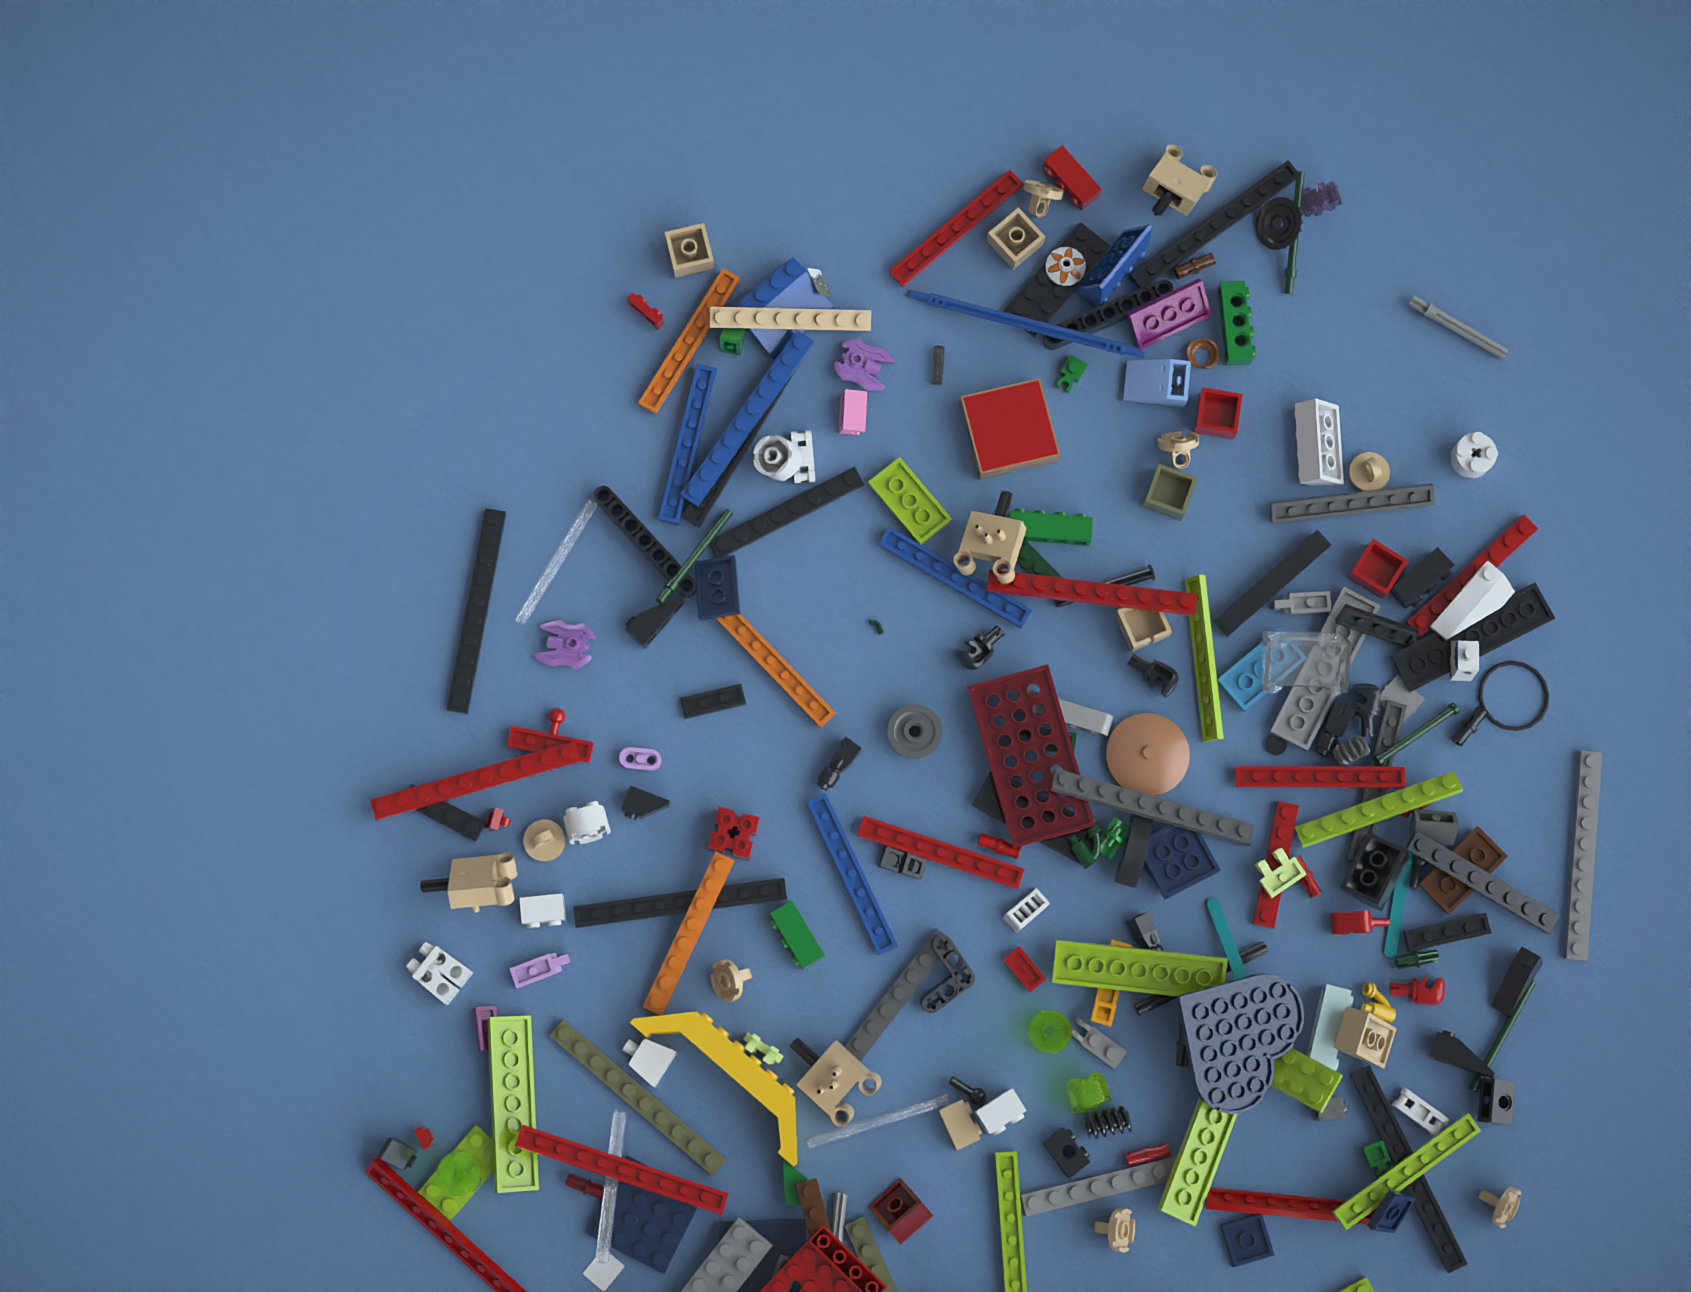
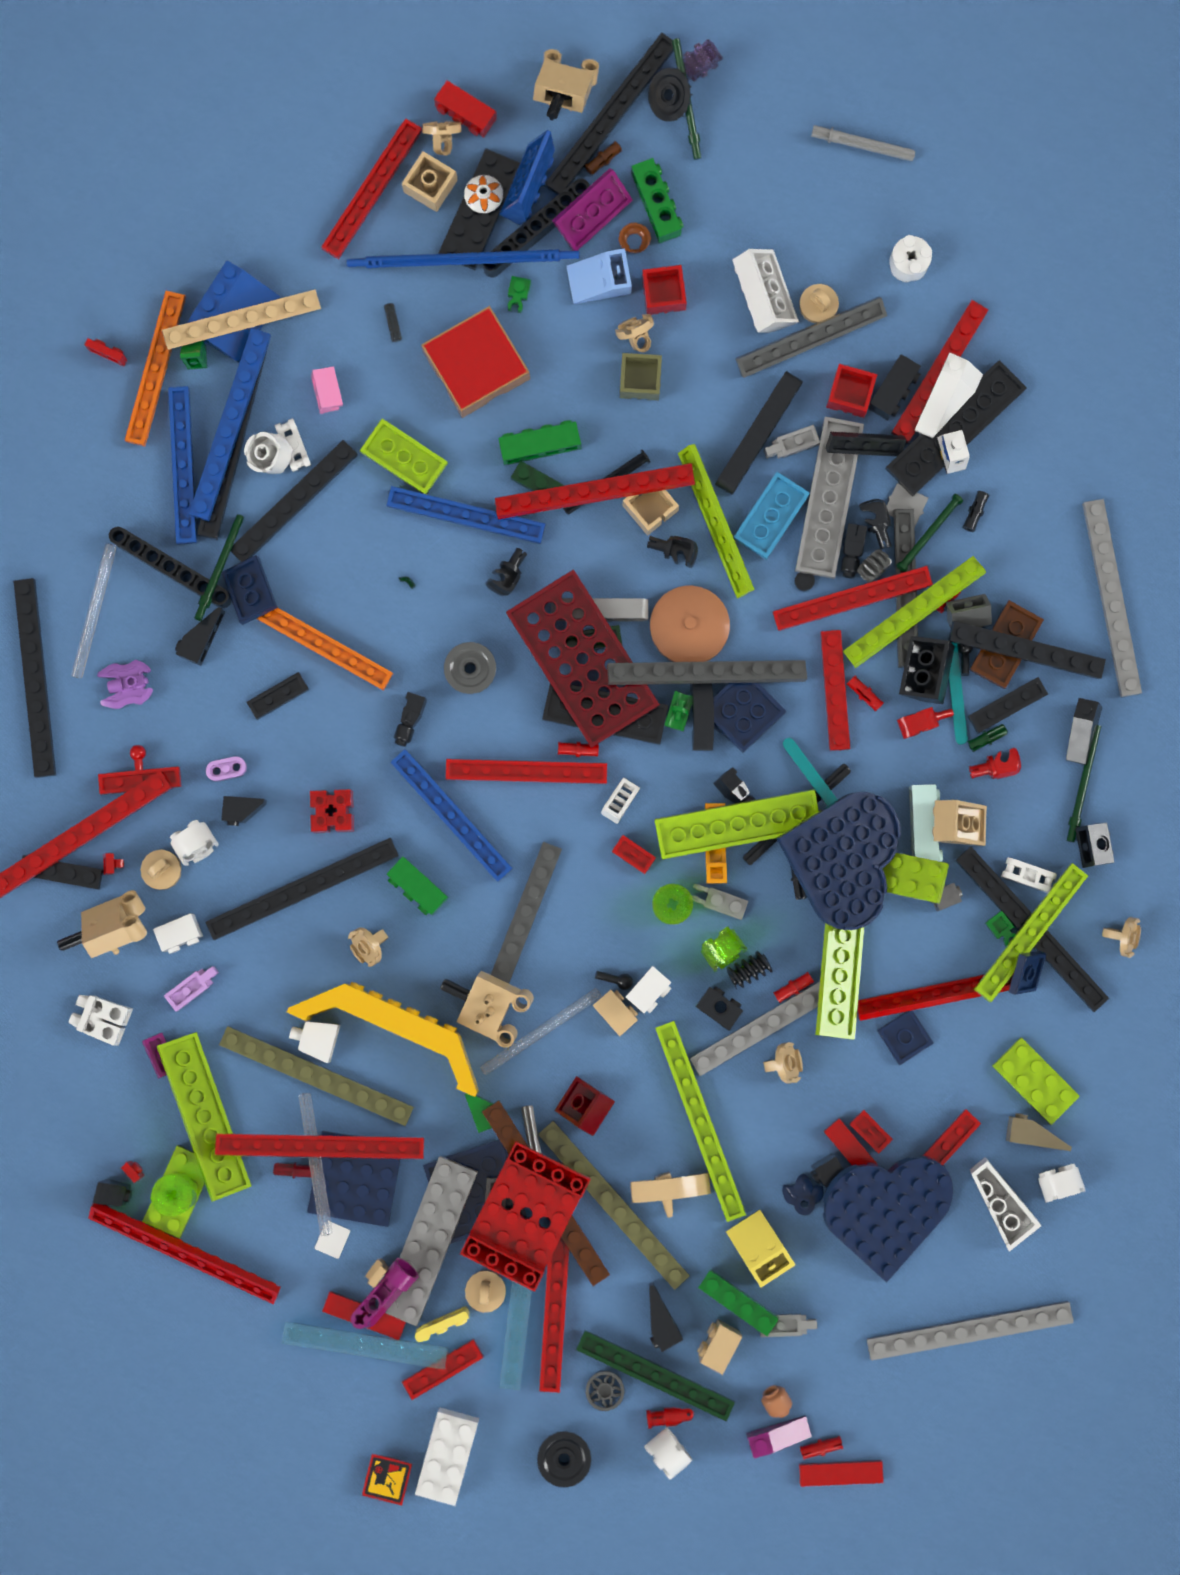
camera: 10 degrees left, 5 degrees up
orange plate [643,852,735,1015] -> none
tan brick [664,223,714,278] -> none
yellowish green plate [743,1033,784,1065] -> none
sticker [807,268,832,296] -> none
medium lavender piece [834,339,895,390] -> none
black slope [878,846,927,880] -> none
black beam [920,933,975,1013] -> none
tan piece [953,491,1026,584] -> none
dark green plant [1068,825,1102,869] -> none
yellowish green plate [1254,848,1307,898] -> none
clear windscreen [1262,631,1352,695] -> none
yellow plant [1361,982,1396,1023] -> none
black slope [1430,1030,1495,1079] -> none
black piece [1478,661,1549,731] -> none

